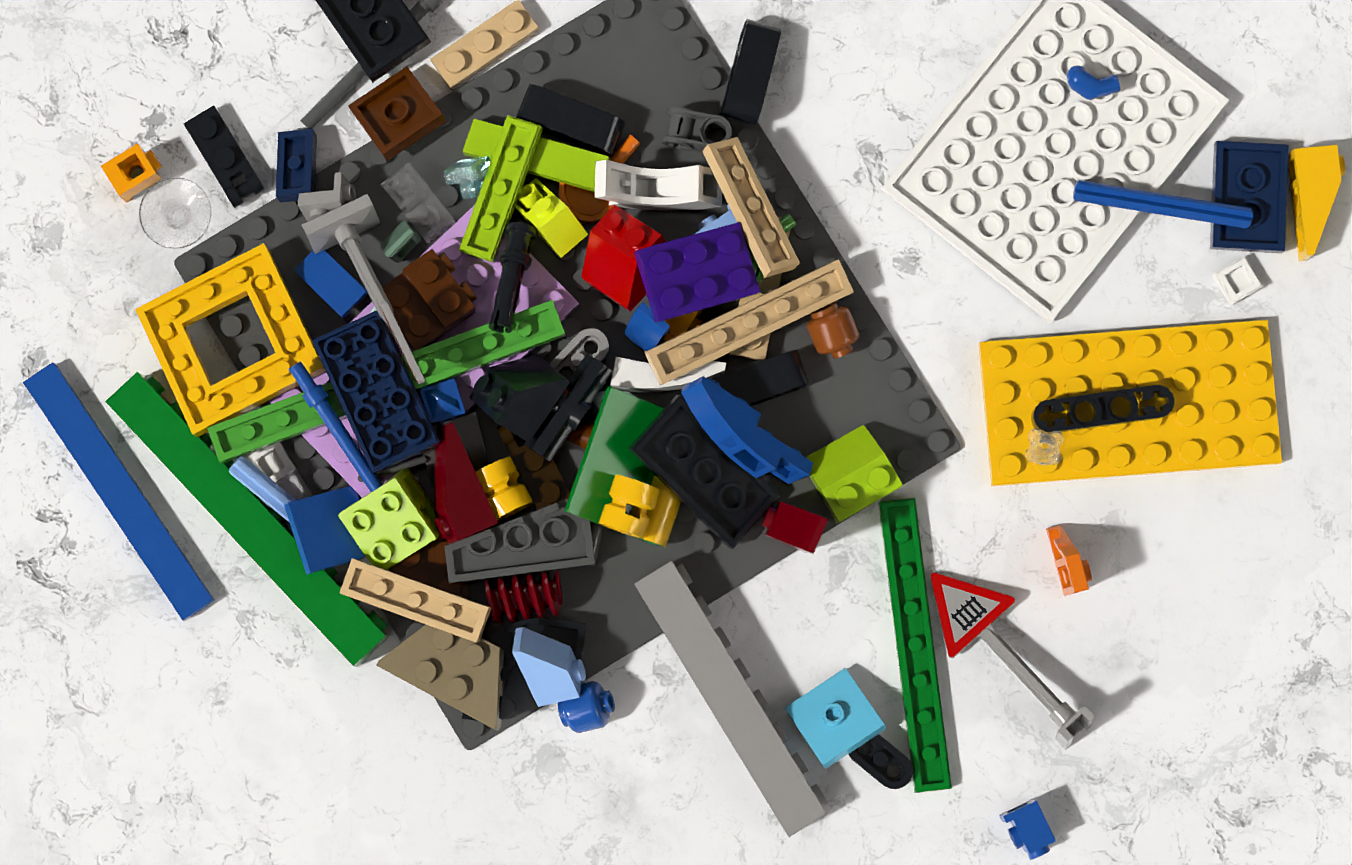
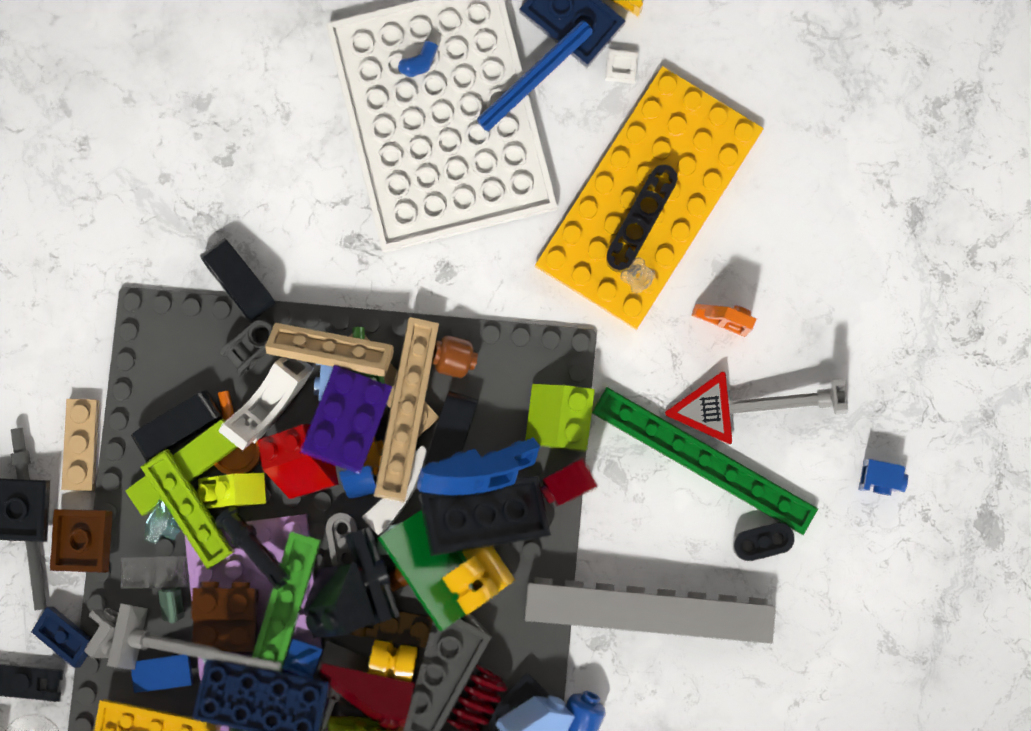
camera: 50 degrees left, 0 degrees up
medium azure plate [785,668,887,769] -> none

